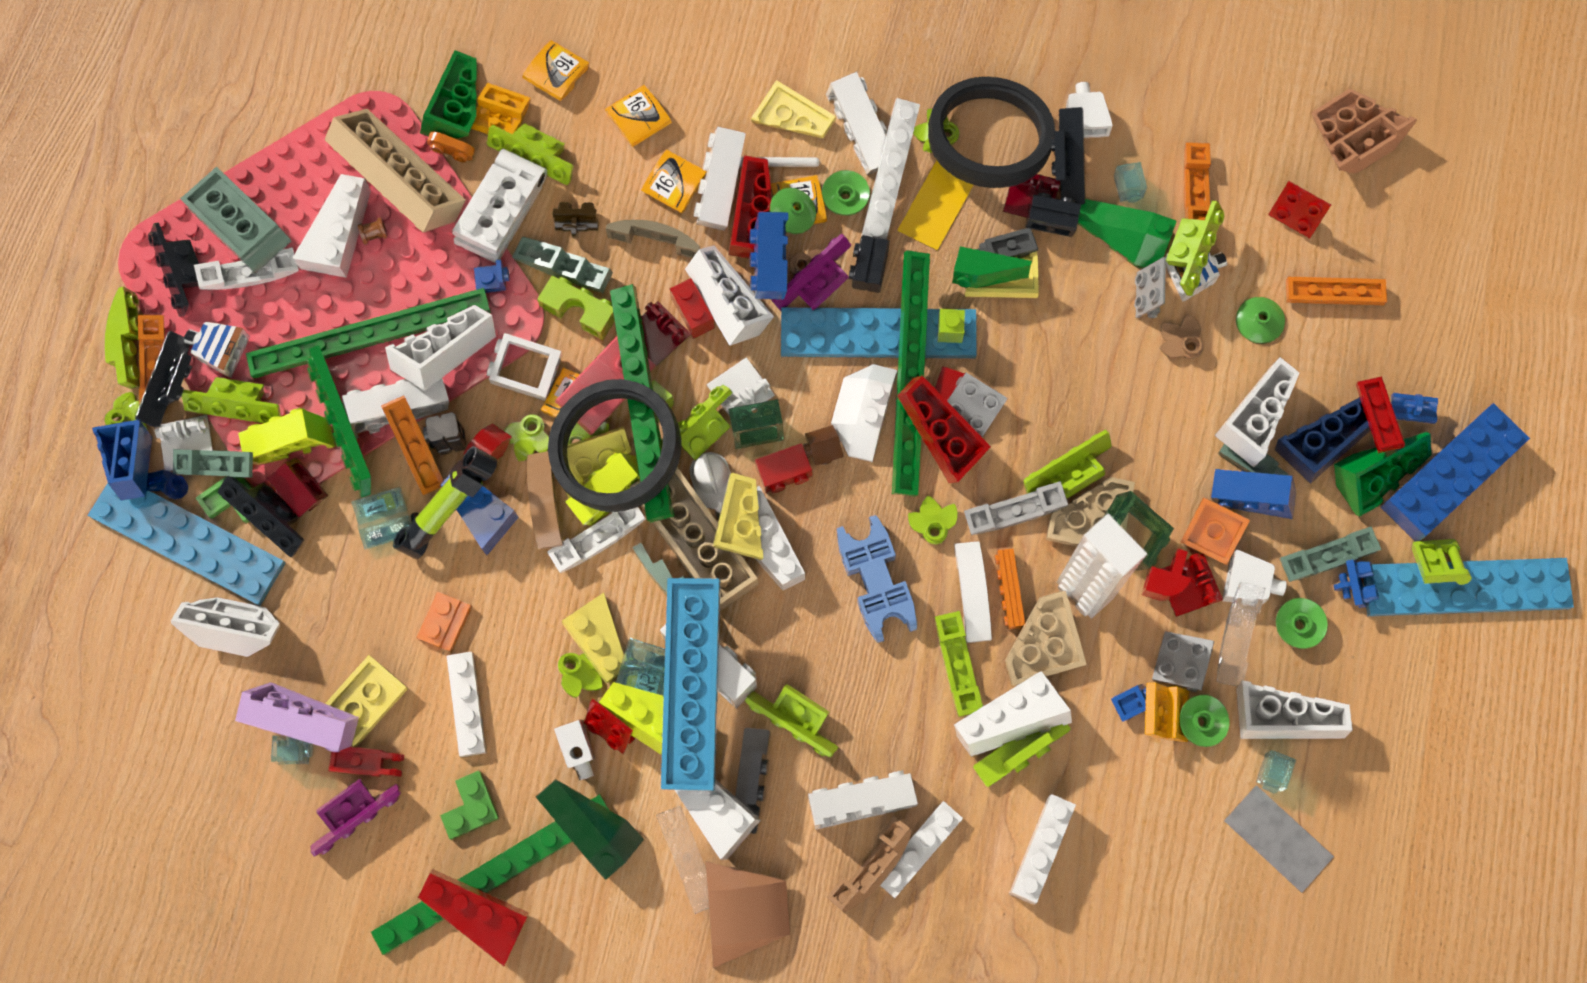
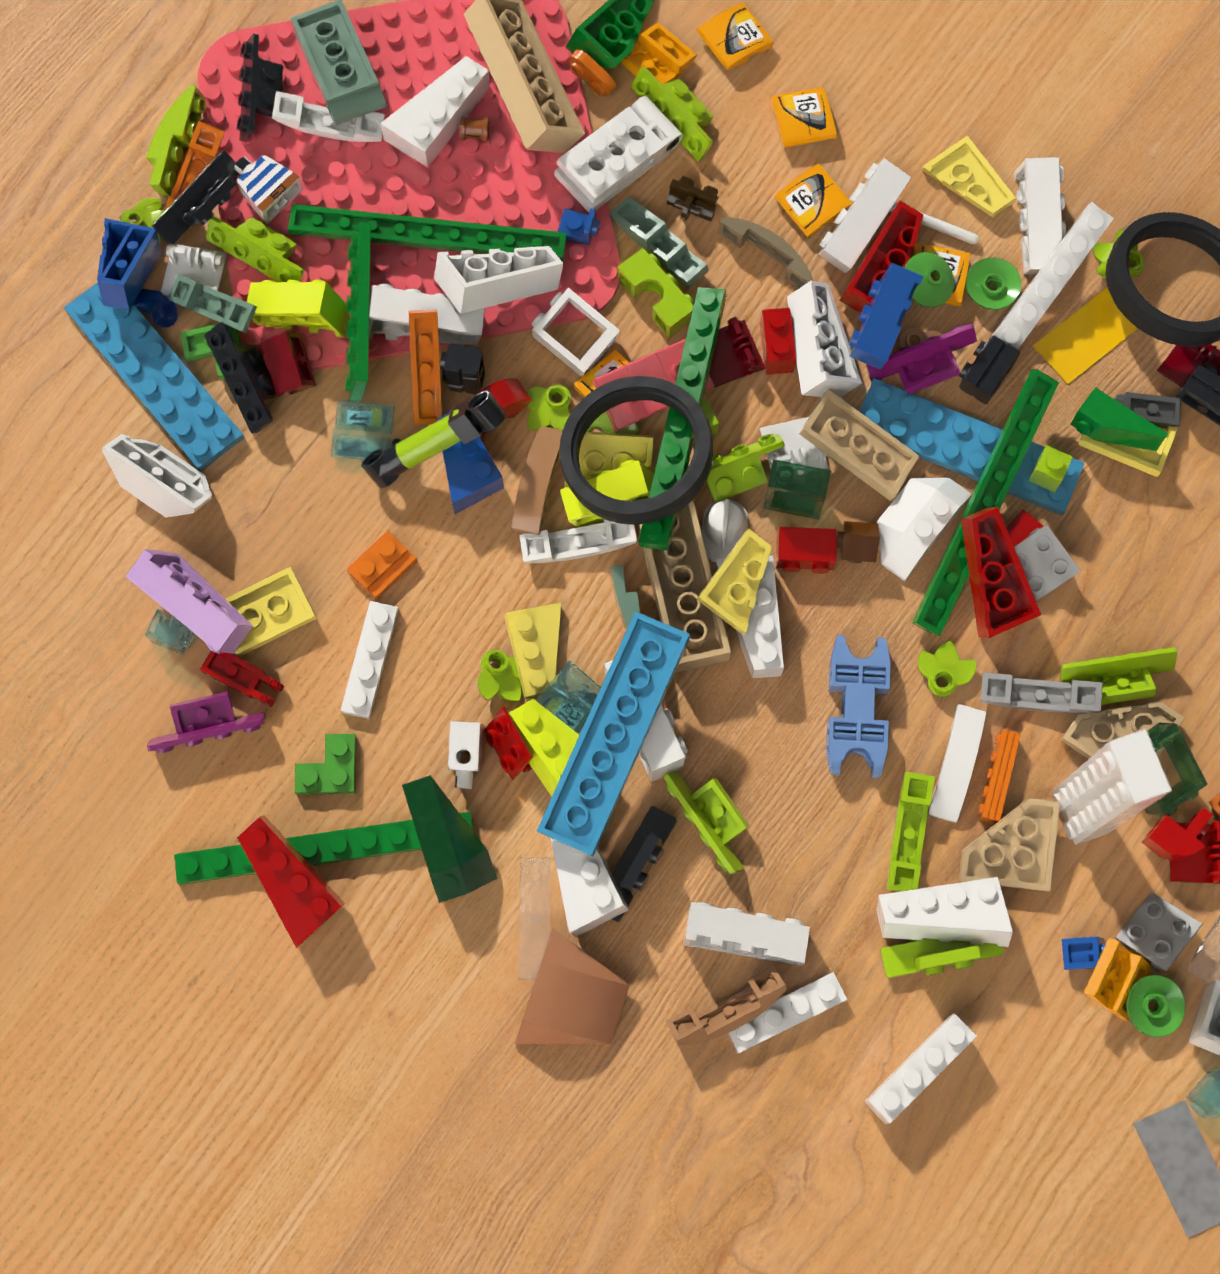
camera: 20 degrees right, 0 degrees up
none -> tan plate [799,389,919,501]

